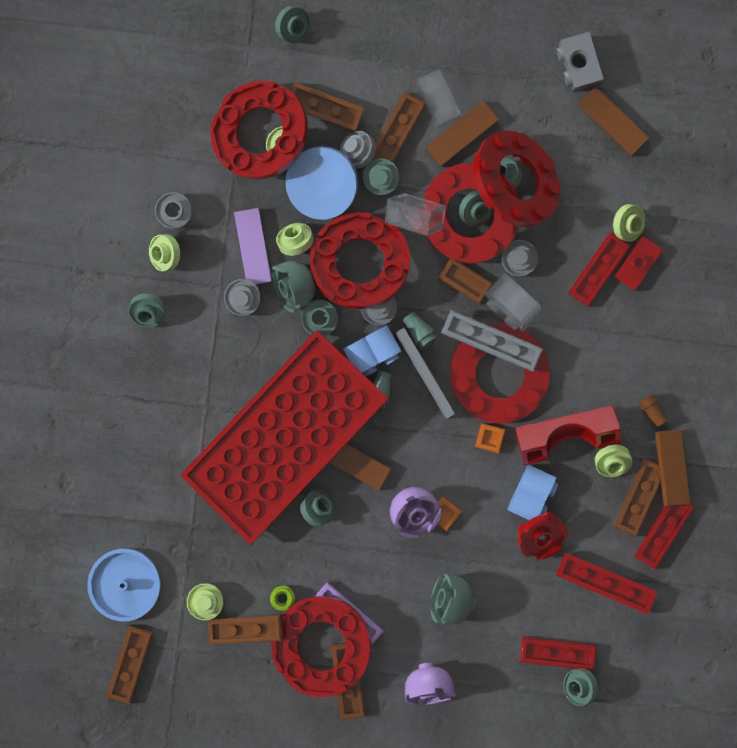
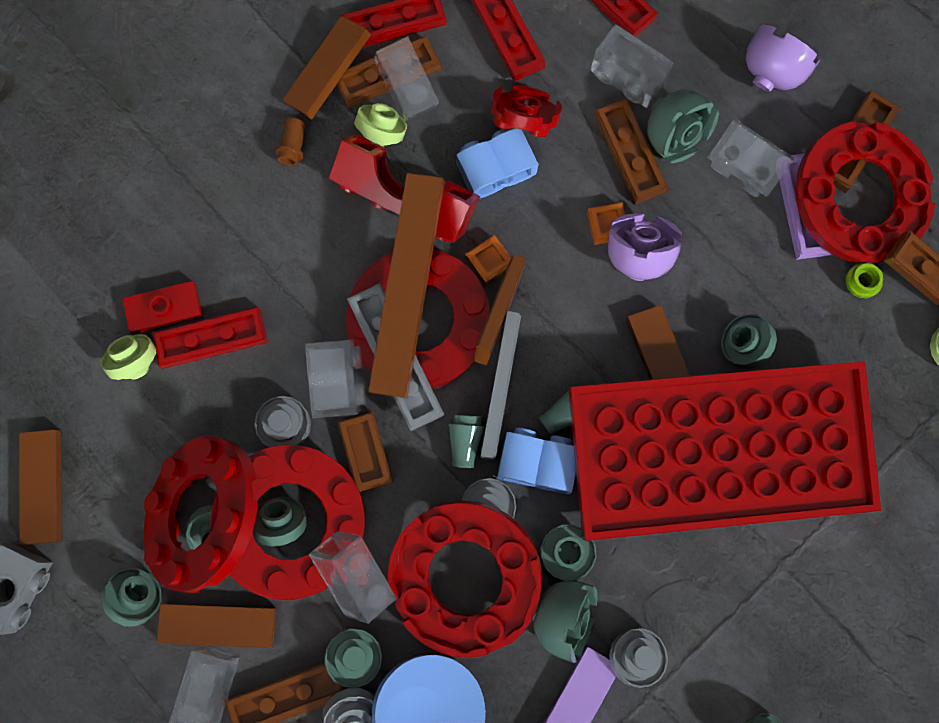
camera: 135 degrees left, 10 degrees down
yellowish green plate [276,223,314,256] -> none
none -> sand green plate [101,568,161,626]
none -> dark orange tile [368,173,445,399]
none -> clear brick [374,36,439,122]
none -> dark orange tile [474,254,526,366]
none -> clear brick [591,24,674,108]
none -> dark orange tile [594,98,669,205]
none -> clear brick [707,119,794,197]

